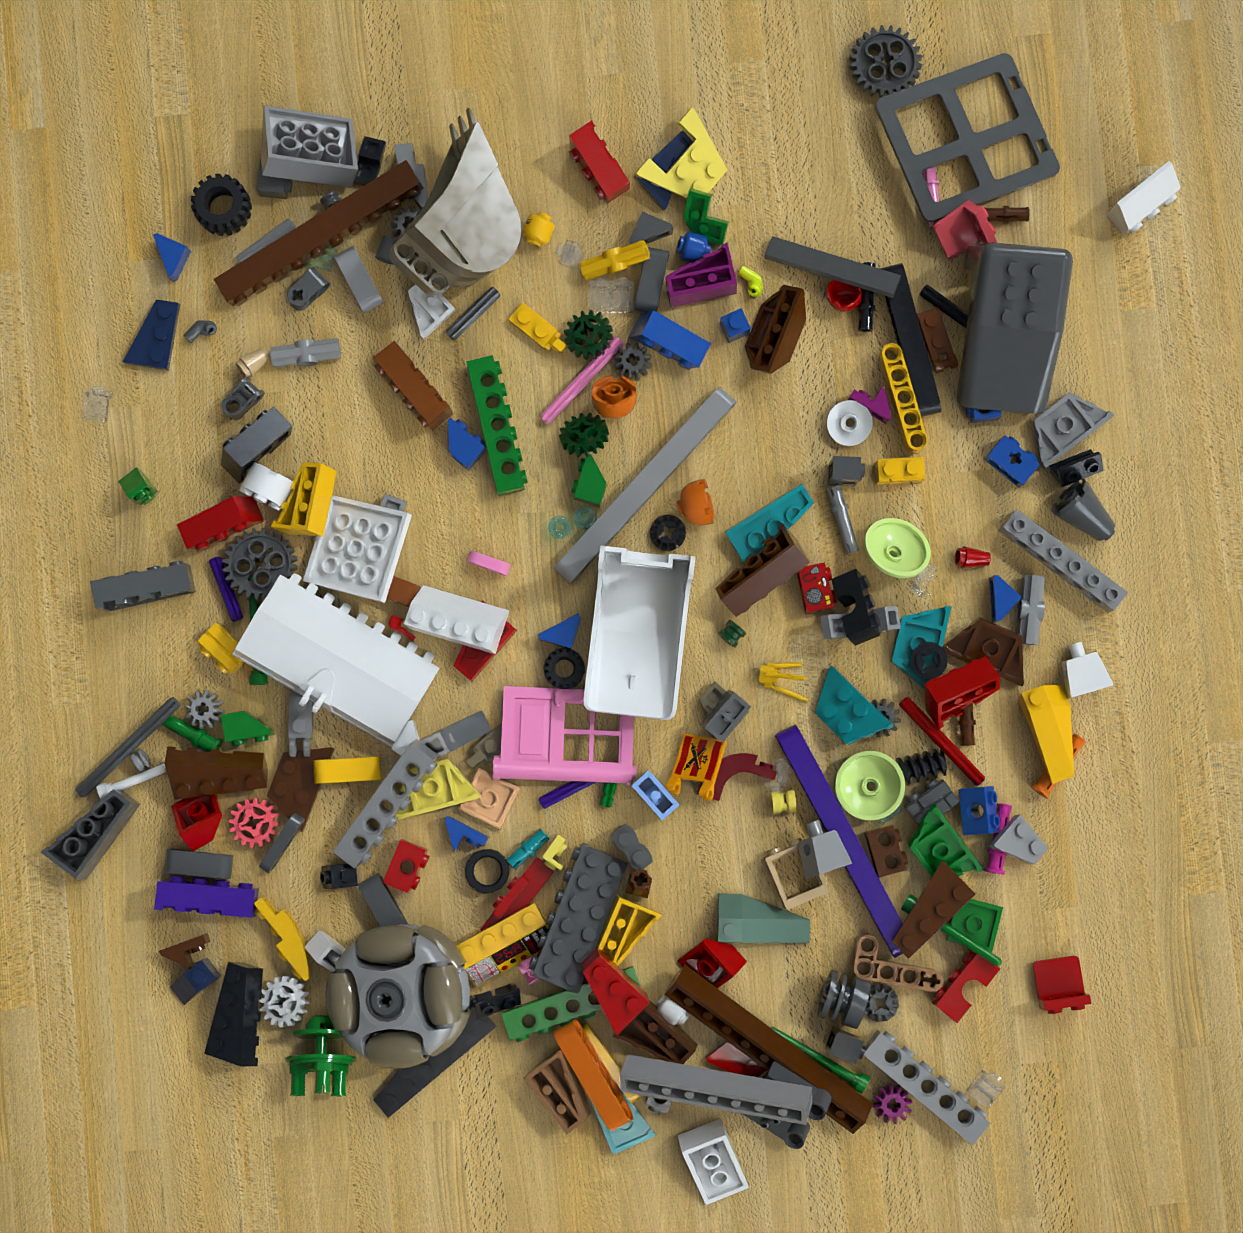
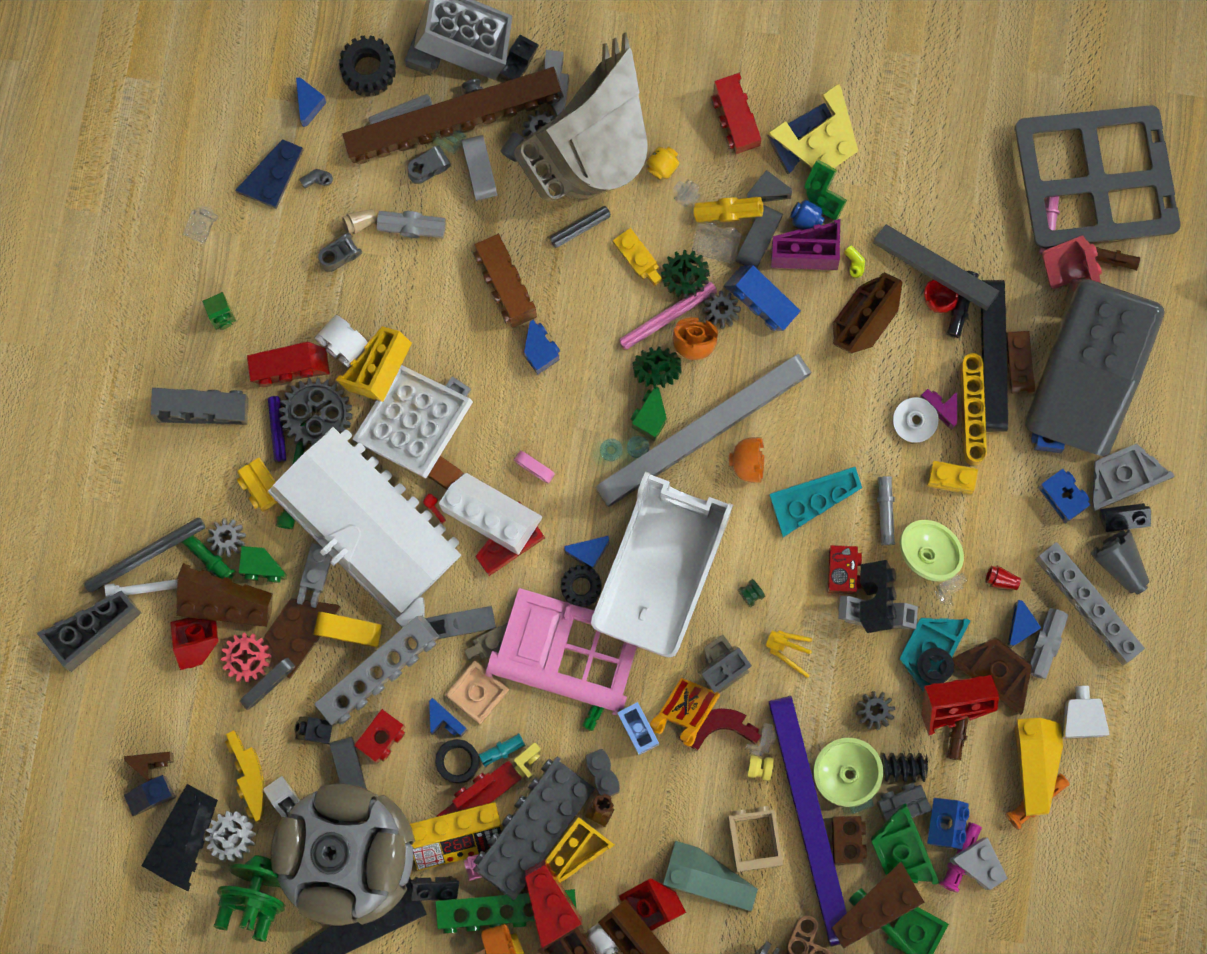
camera: 15 degrees right, 5 degrees down
light grey bush [130,748,151,772] -> none
dark purple wedge [154,876,259,918] -> none
dark grey beam [164,849,233,879] -> none
black wedge [221,407,292,484] -> none
light yellow wing [395,759,481,820] -> none
white wing [408,284,456,339] -> none
green brick [466,355,528,496] -> none
dark purple axle [539,781,596,809] -> none
black gear [650,514,686,551] -> none
reddish brown wedge [715,523,810,617] -> none
blue brick [720,308,751,343] -> none
light grey torso [798,820,852,879] -> none
teal wing [815,665,894,745] -> none
dark grey brick [828,456,865,487] -> none
dark grey gear [849,25,923,98] -> none
red axle [899,697,985,786] -> none
black axle [920,285,968,328] -> none

